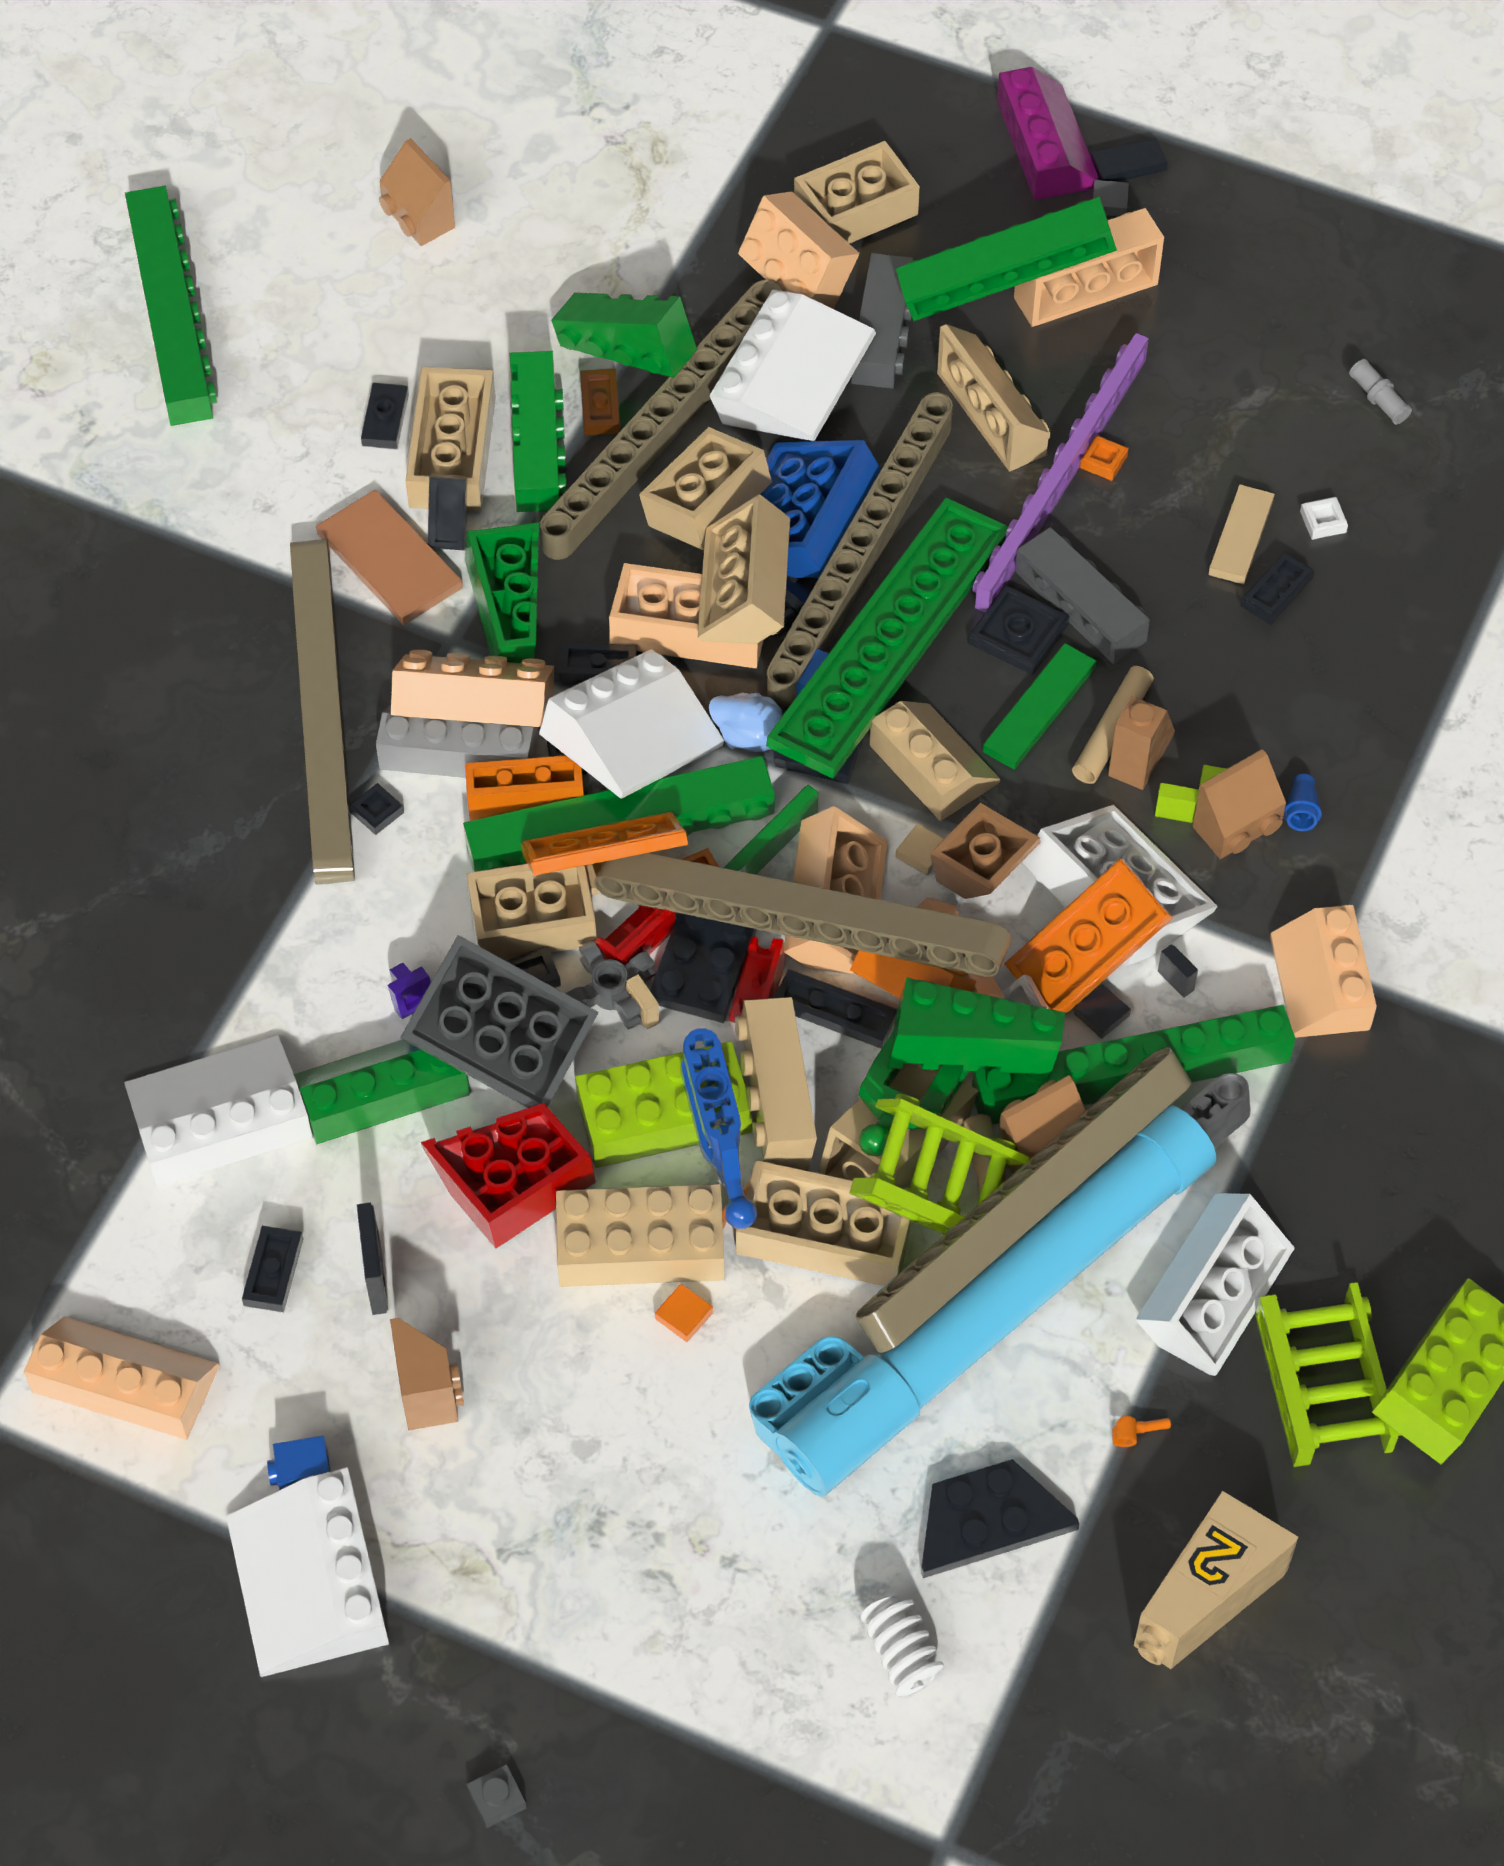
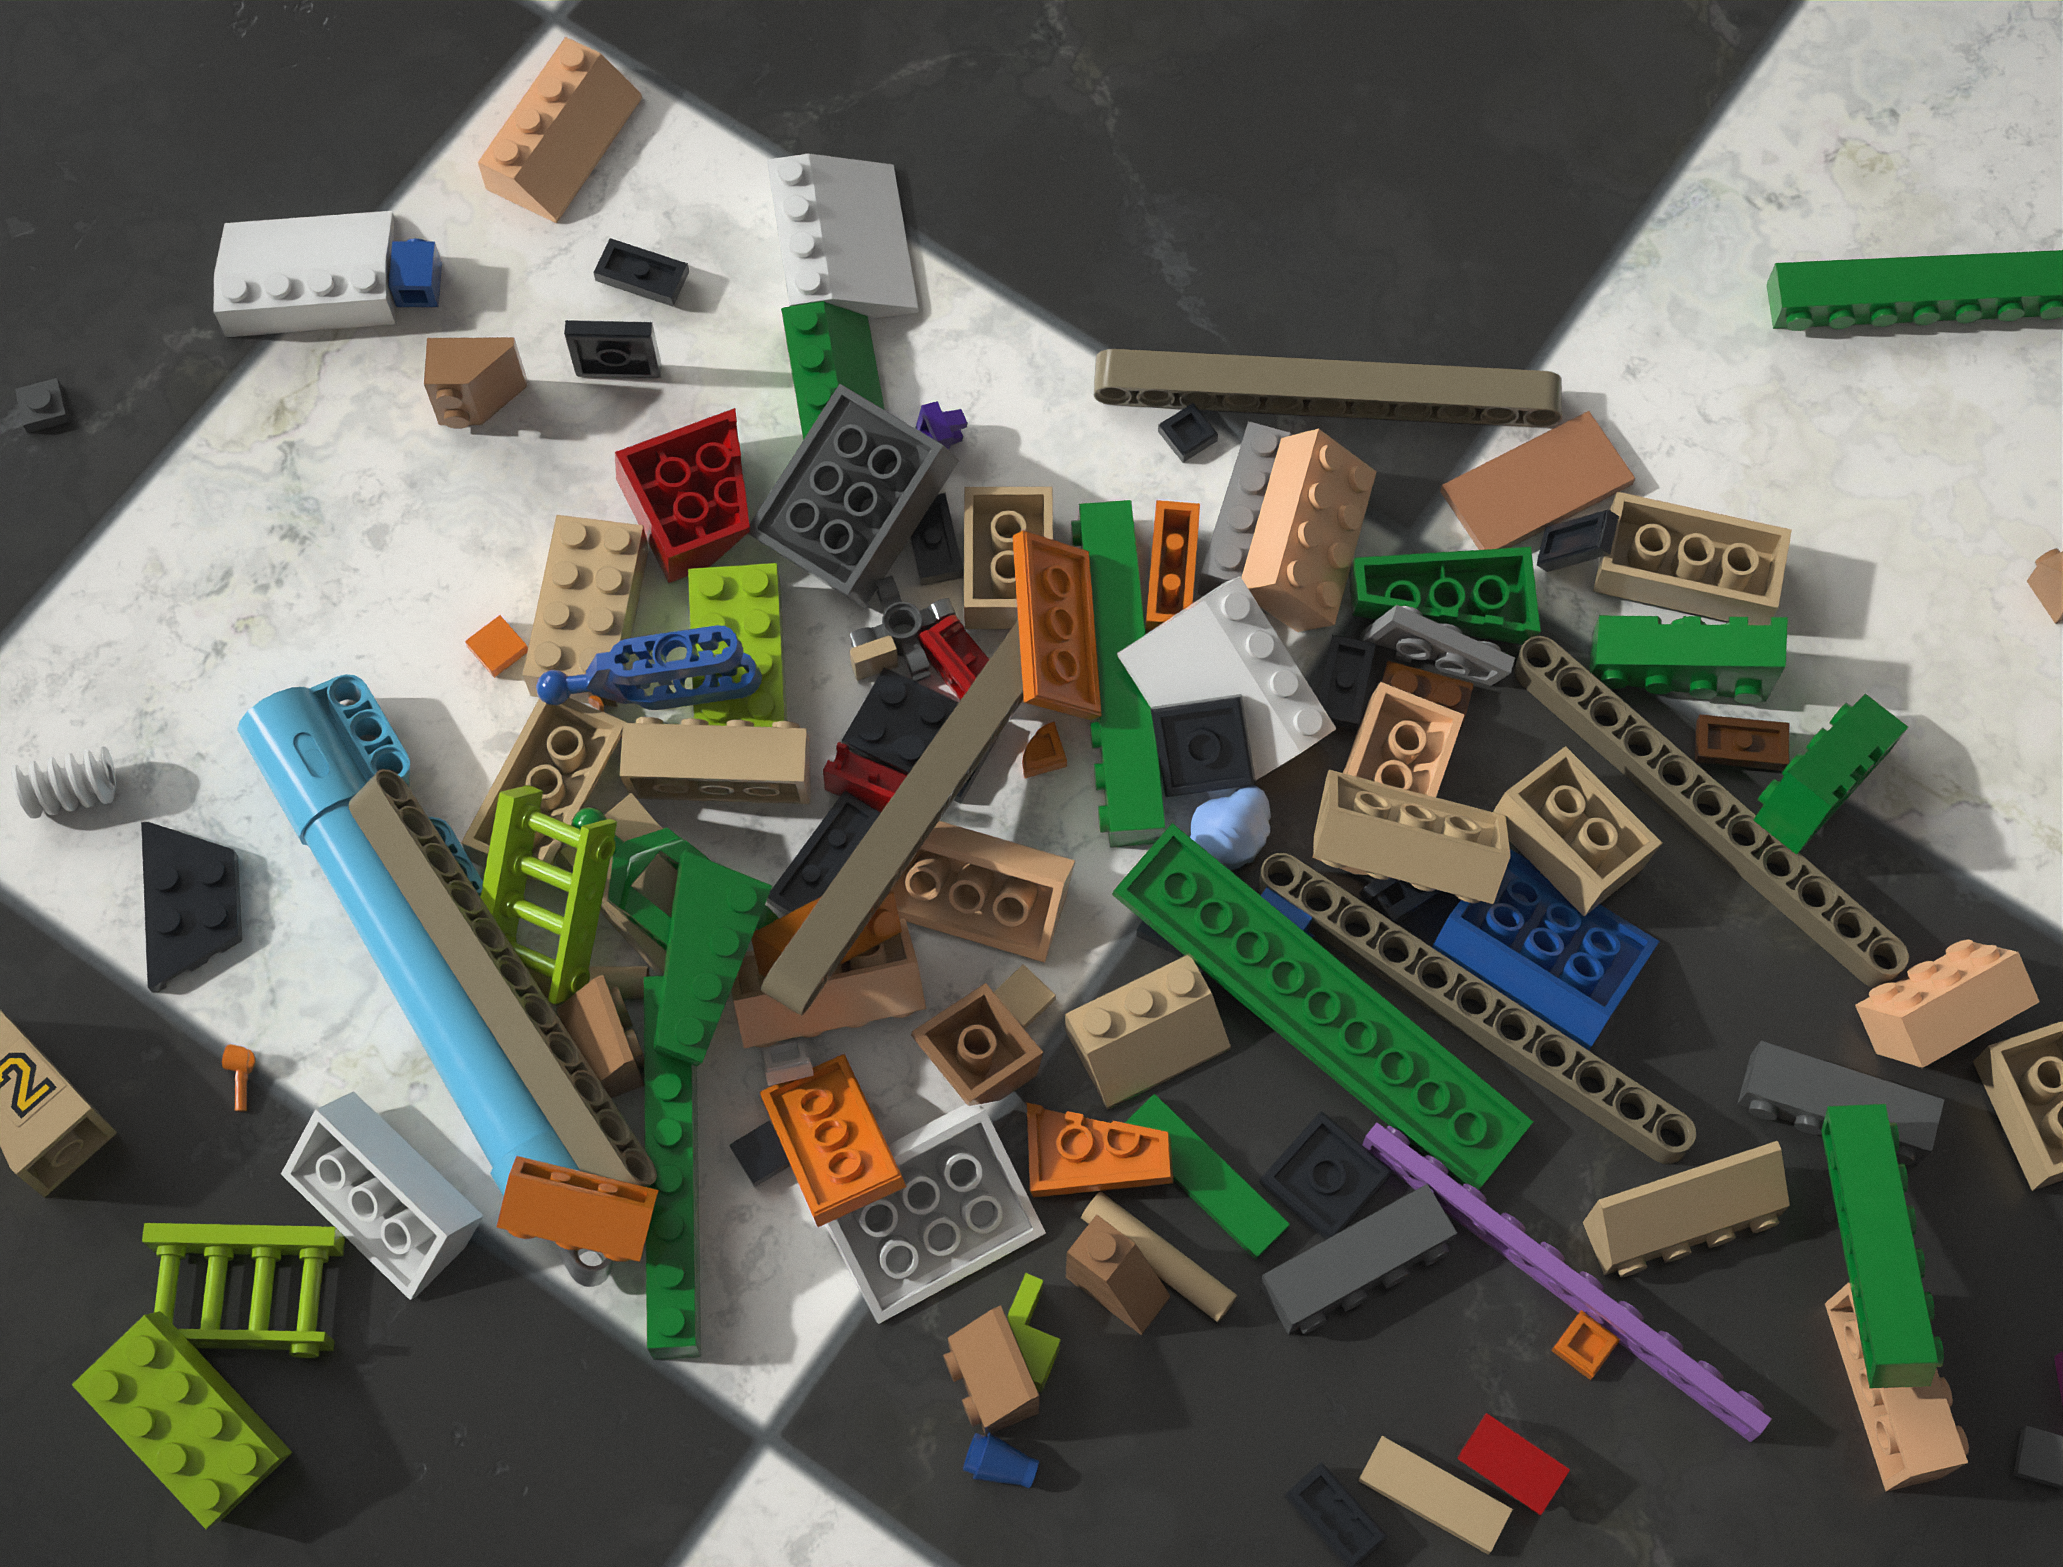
camera: 100 degrees right, 10 degrees up
black plate [361,383,409,449] -> none
white slope [710,290,876,441] -> none
green tile [723,785,819,875] -> none
black tile [1158,944,1198,998] -> none
light nougat slope [1270,905,1377,1038] -> none
none -> orange brick [497,1156,658,1262]
none -> orange wing [1027,1103,1173,1197]
none -> black tile [1150,694,1256,798]
none -> light grey wing [1359,605,1515,686]
none -> reddish brown plate [1382,661,1474,730]
none -> red hinge [1457,1413,1570,1515]

